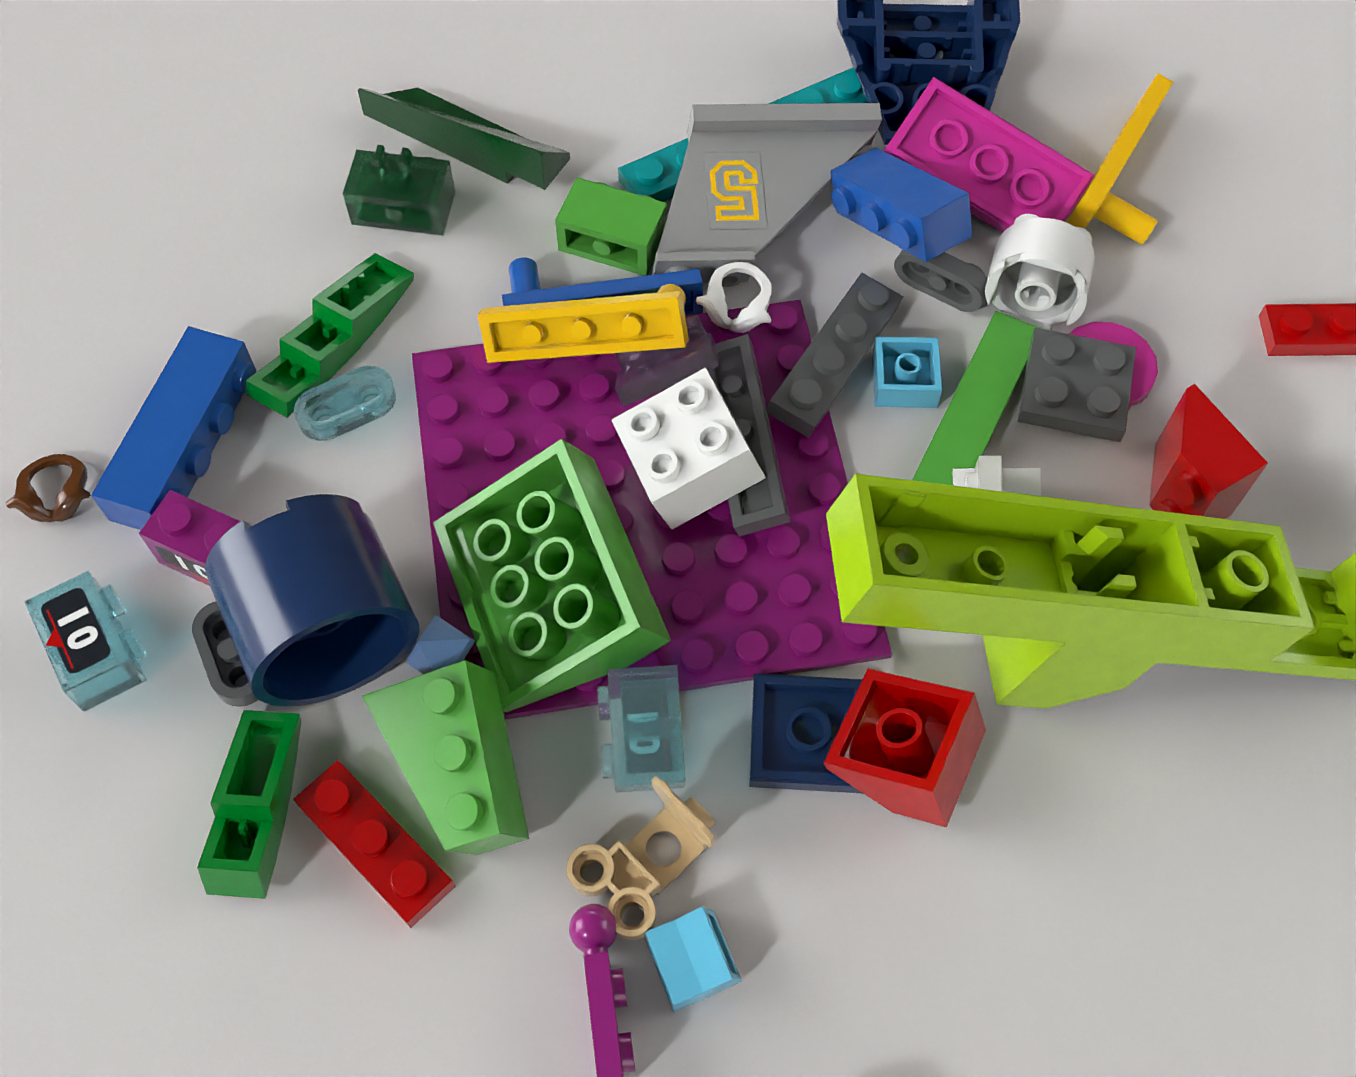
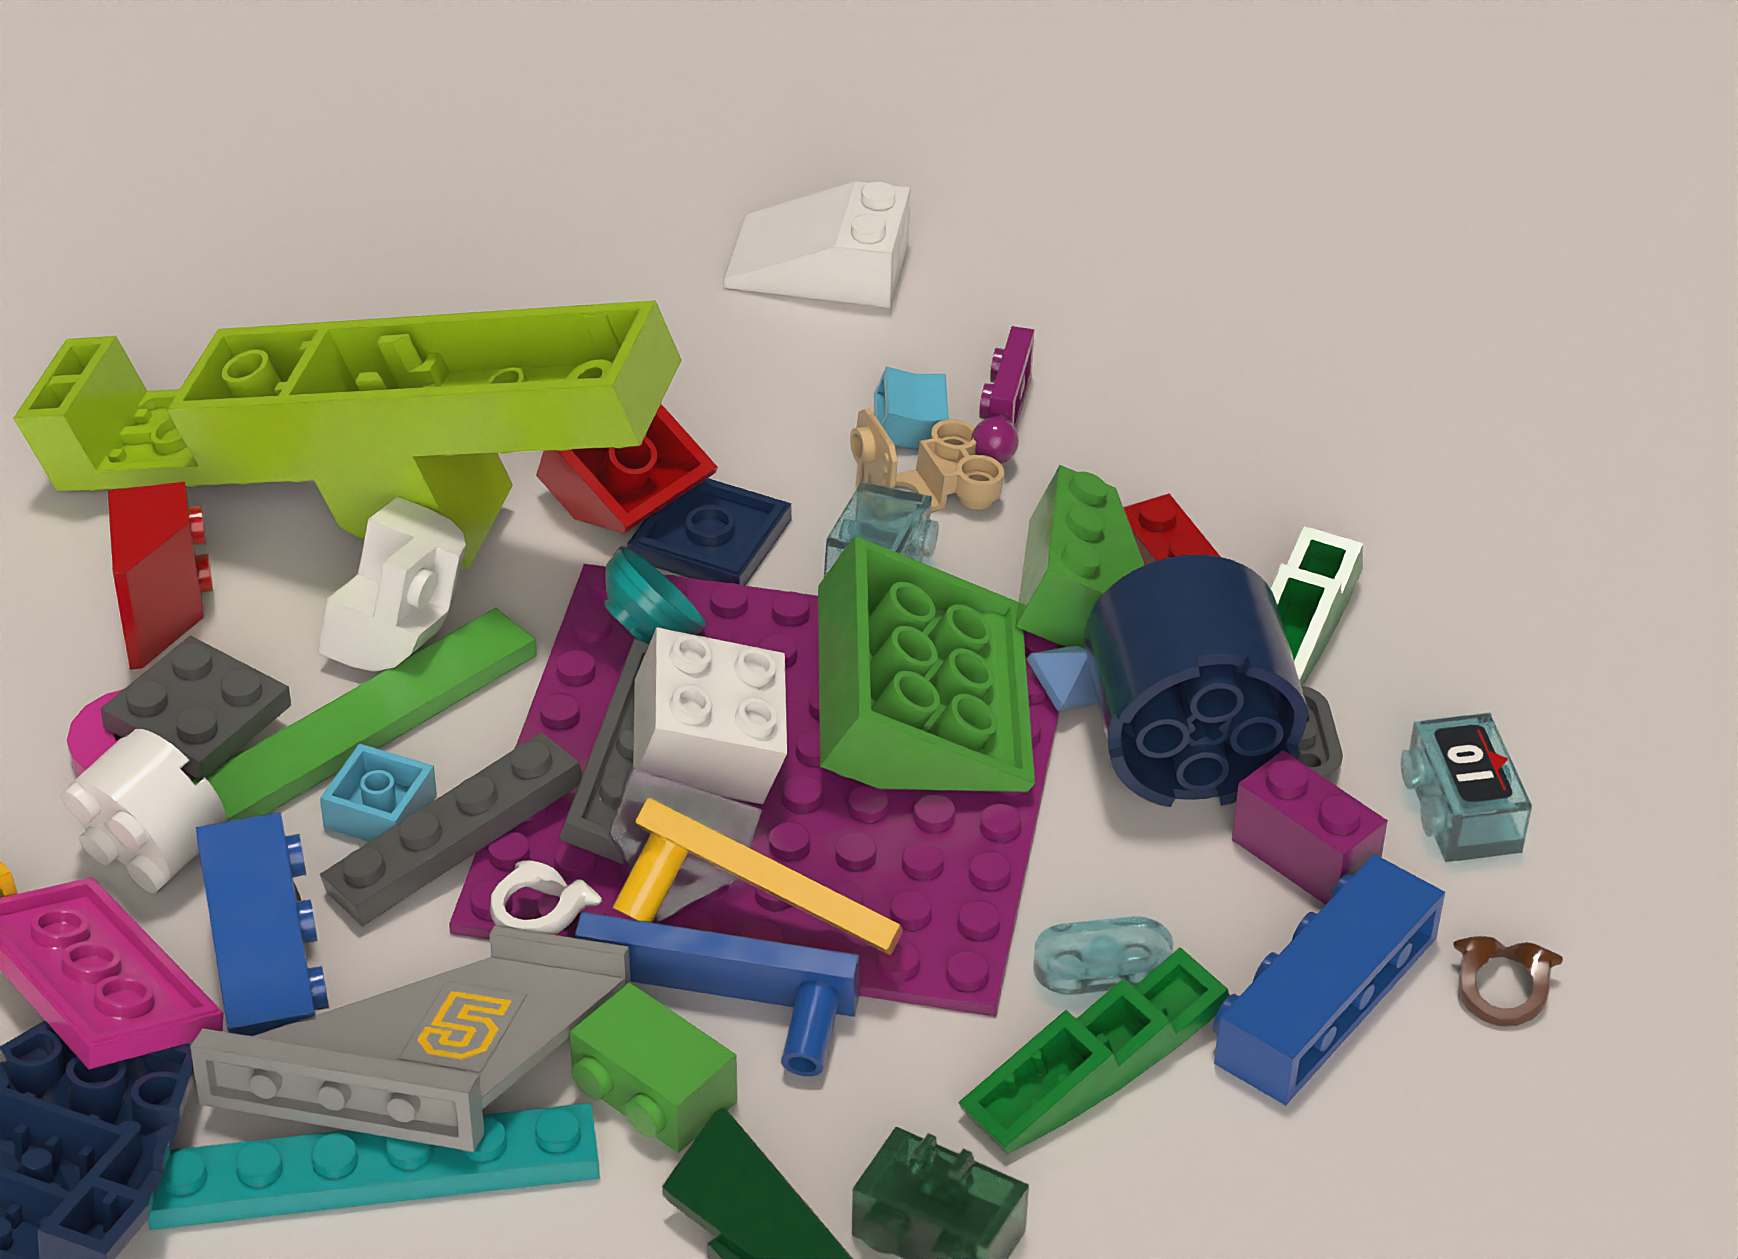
camera: 160 degrees left, 20 degrees down
none -> teal piece [605,546,707,644]

